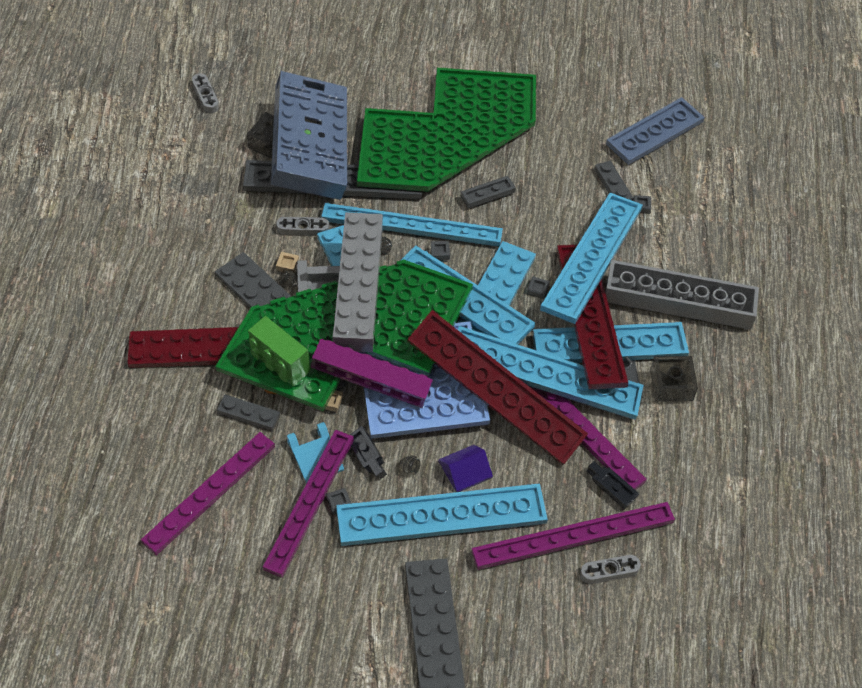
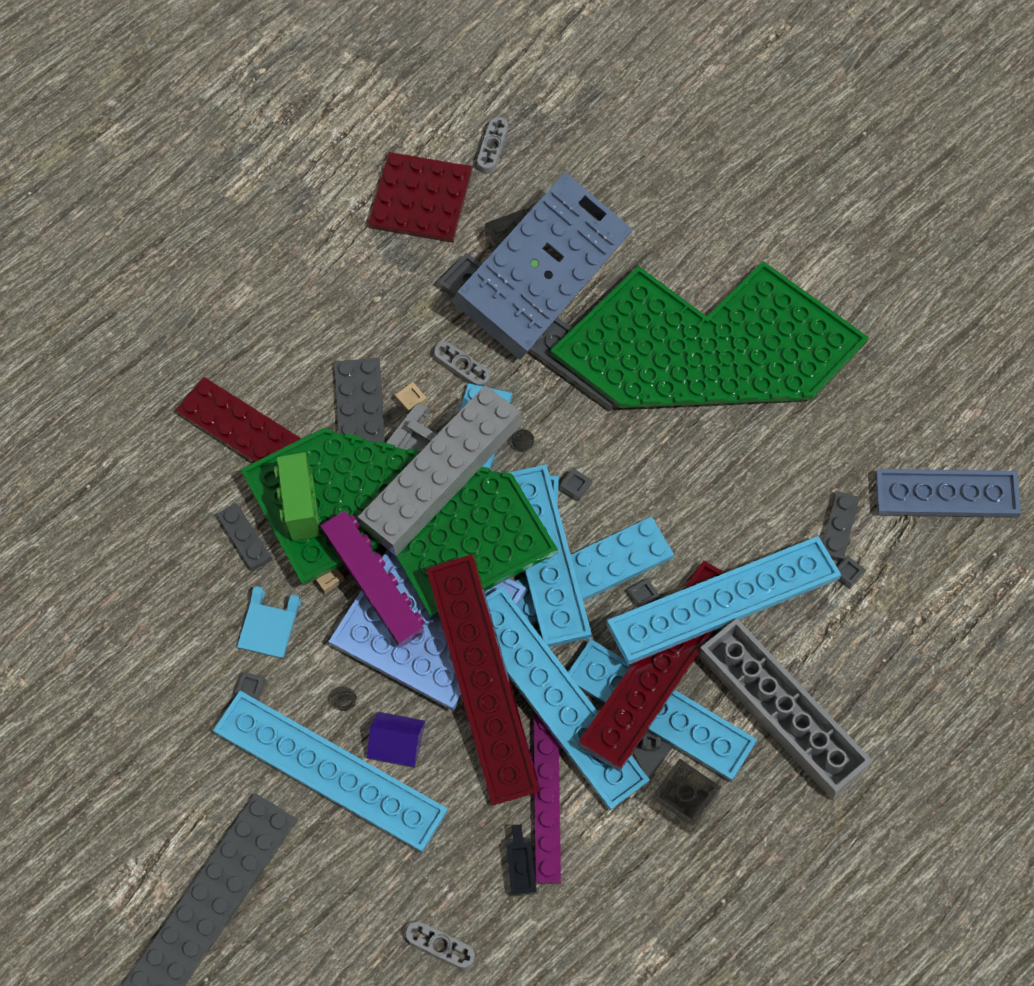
camera: 45 degrees right, 10 degrees up
magenta plate [141,432,275,556] -> none
magenta plate [263,430,354,578] -> none
medium azure plate [322,203,503,247] -> none
black hinge [350,426,387,479] -> none
dark grey plate [460,176,516,208] -> none
magenta plate [471,502,675,570] -> none
none -> dark red plate [368,152,473,243]

